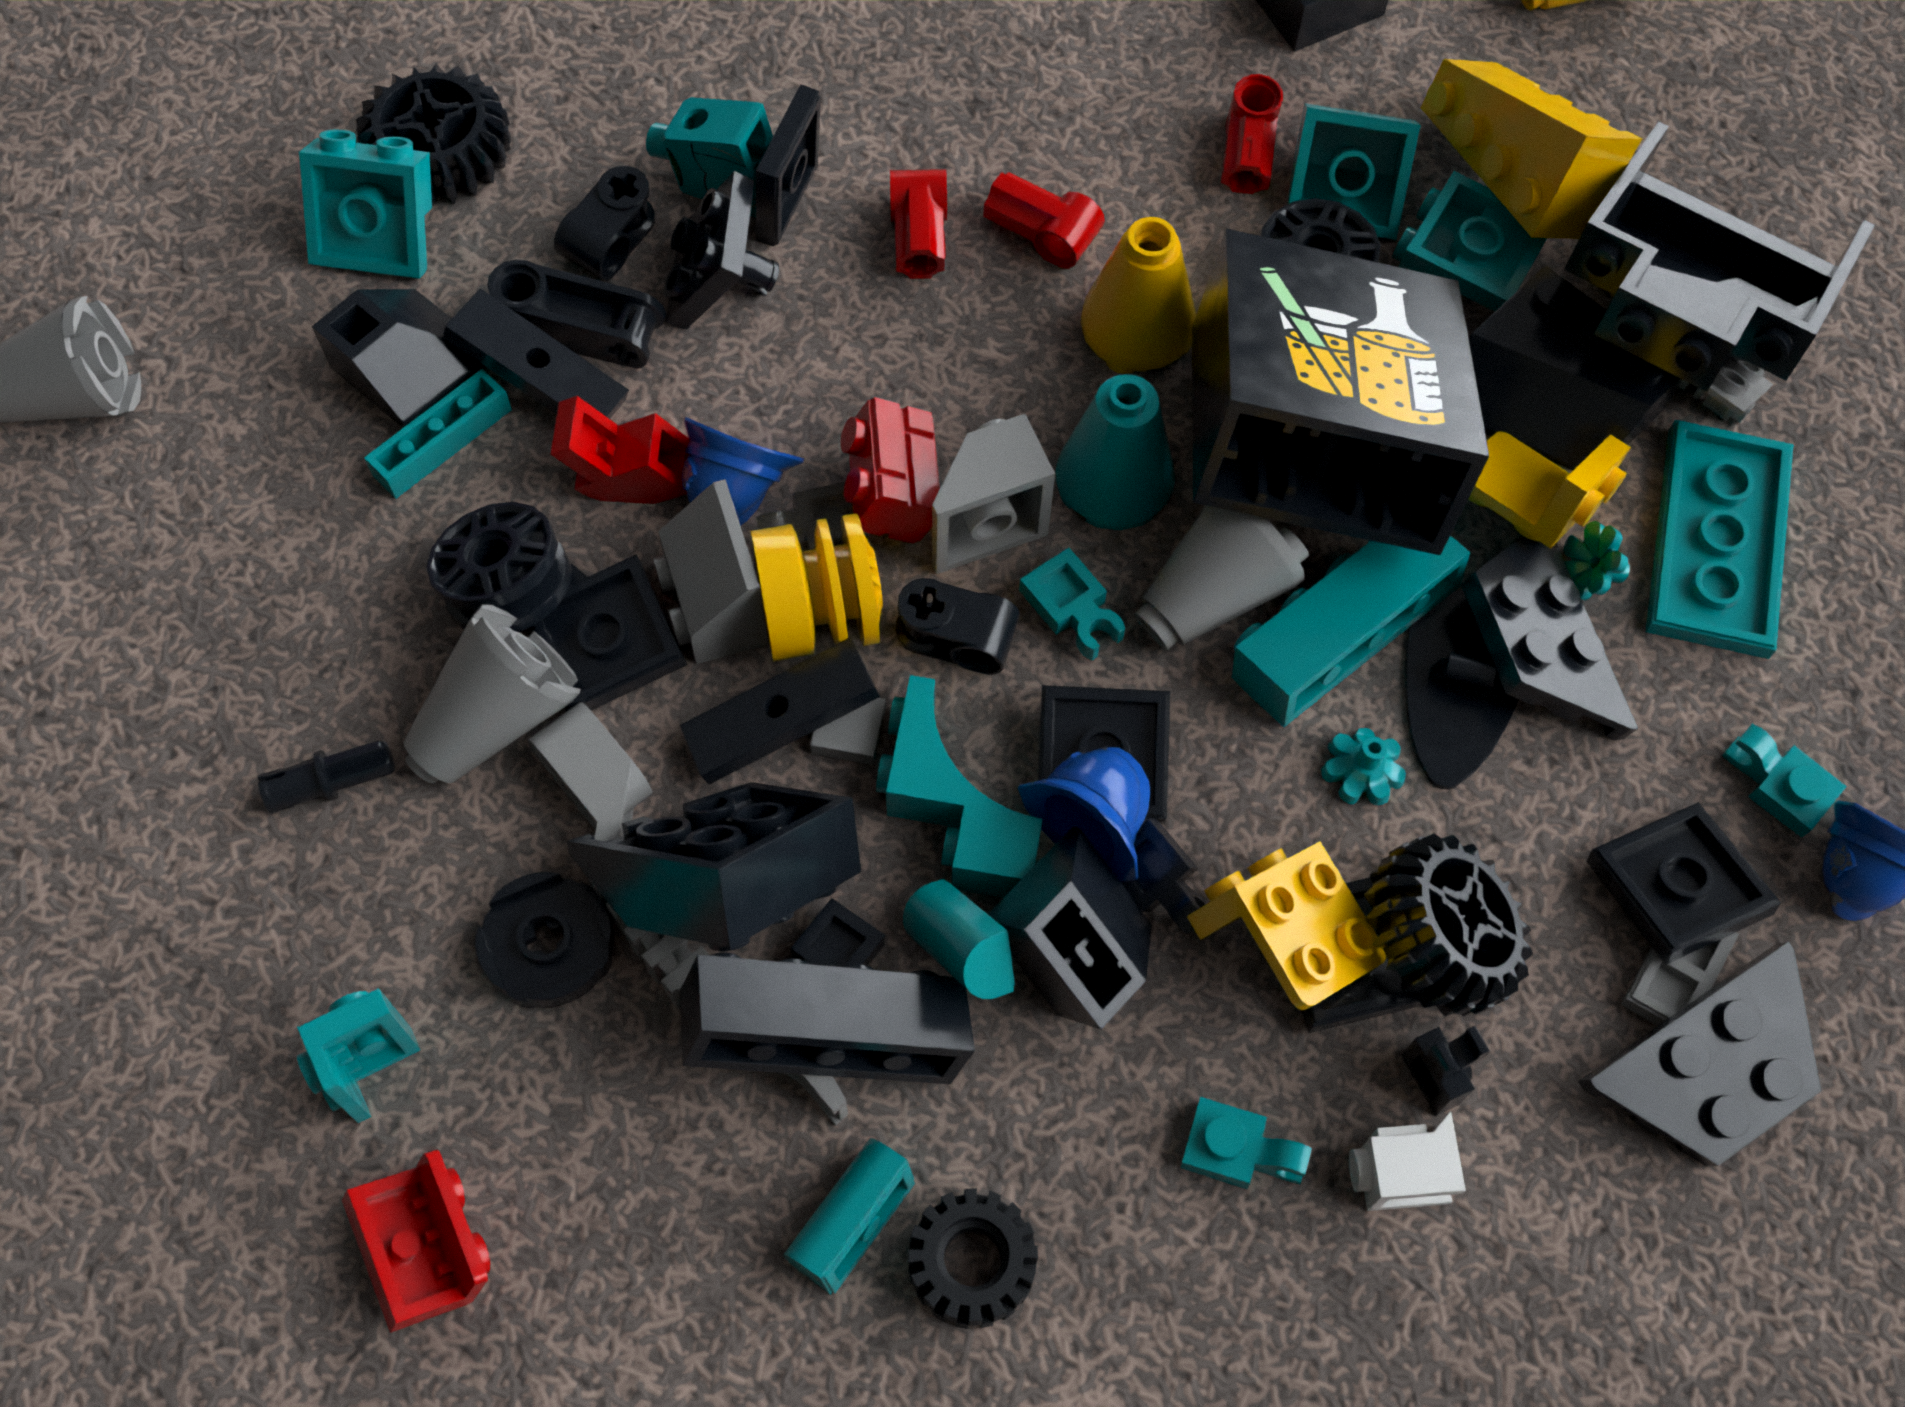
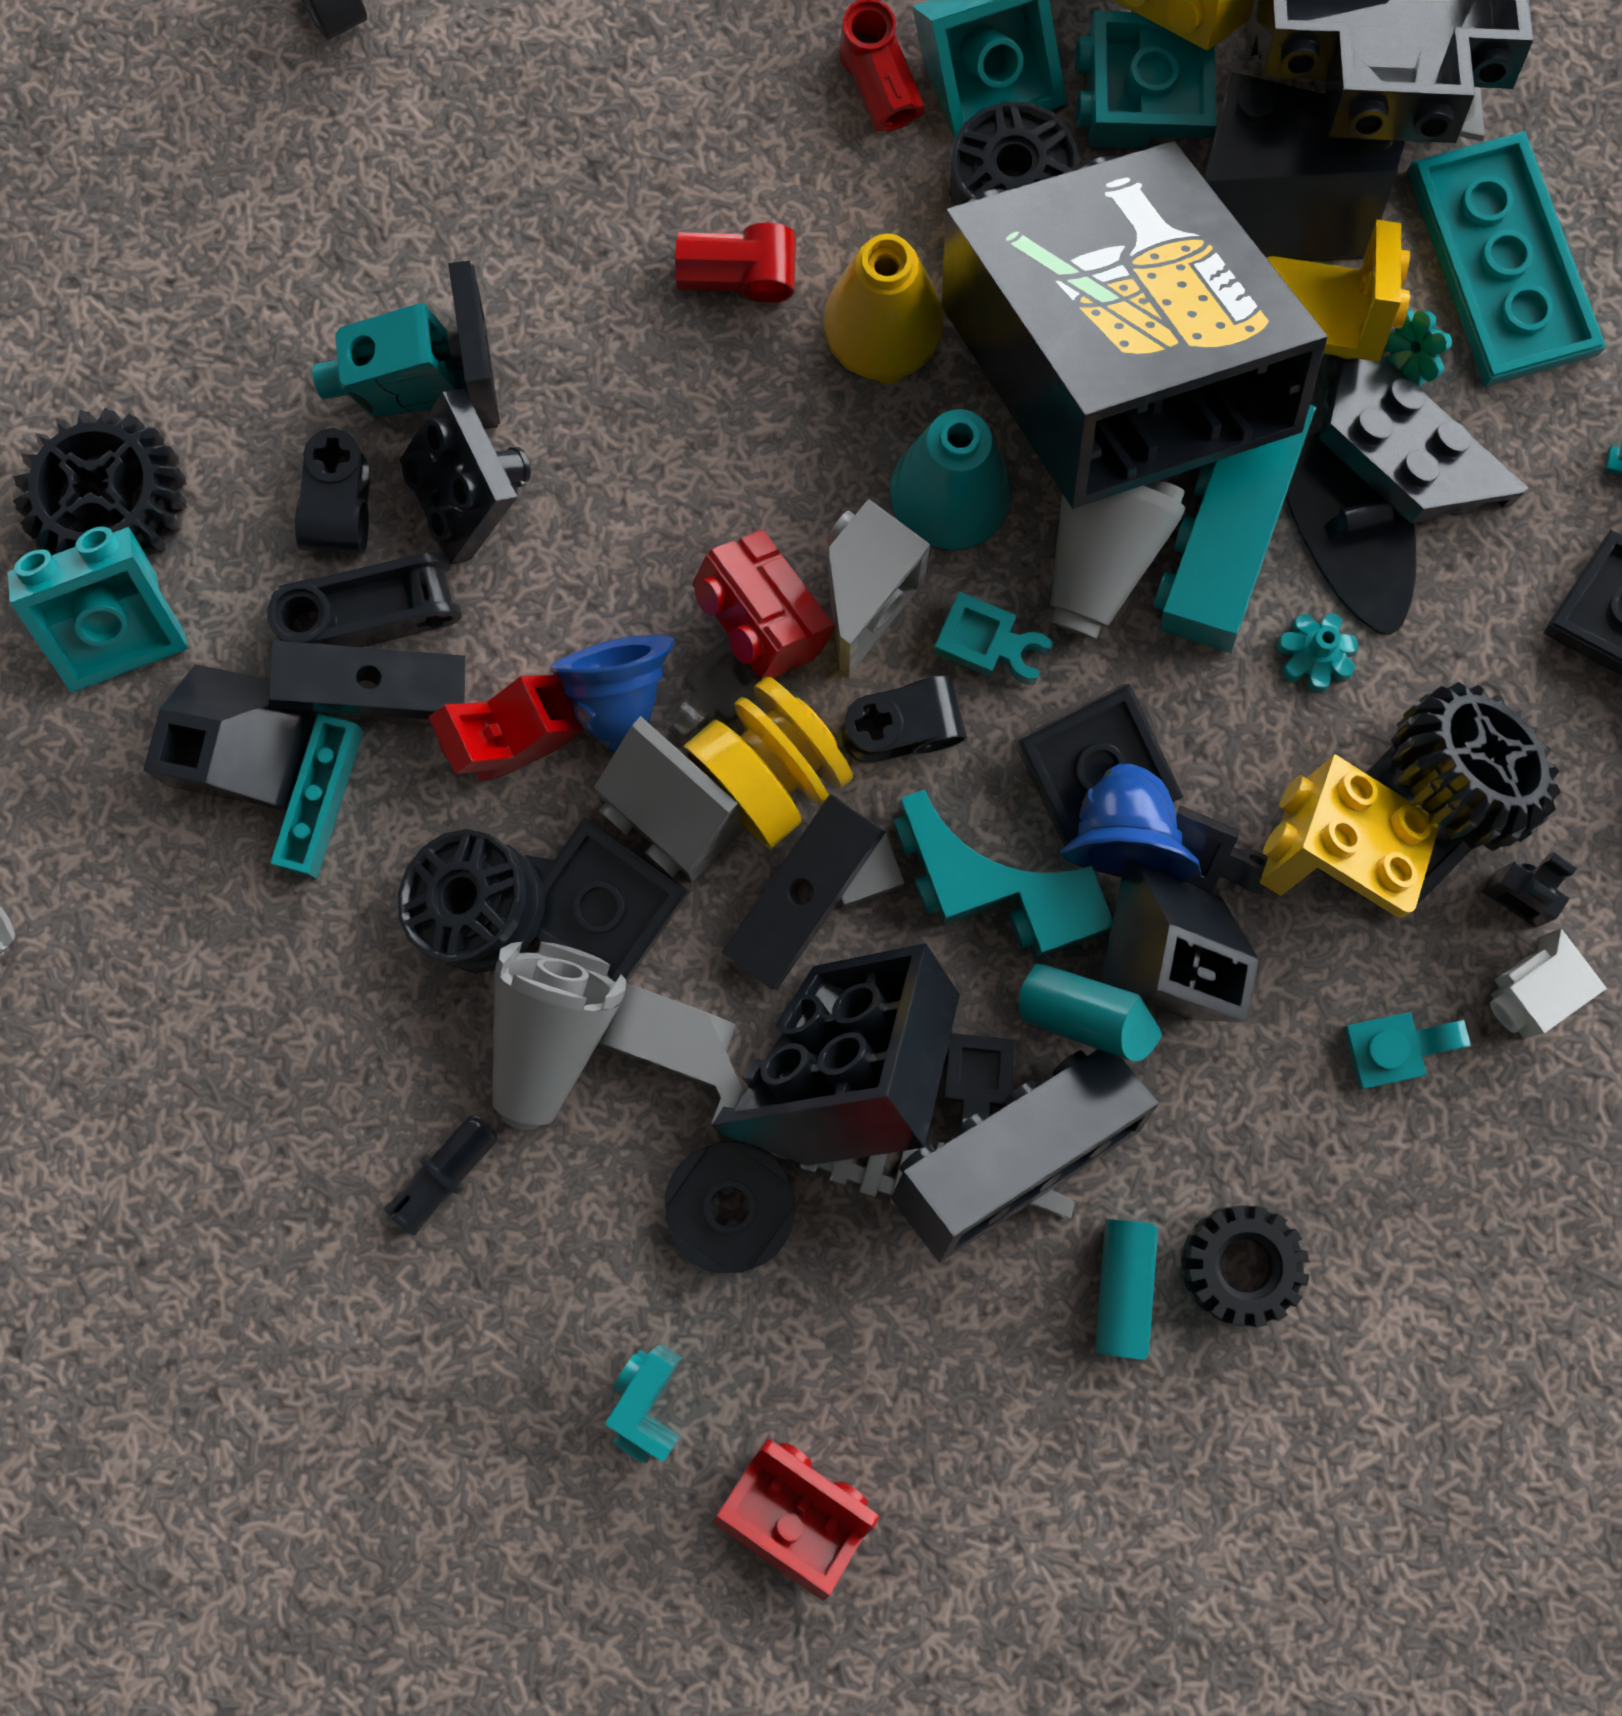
camera: 25 degrees left, 15 degrees up
red piece [890,169,947,279] -> none

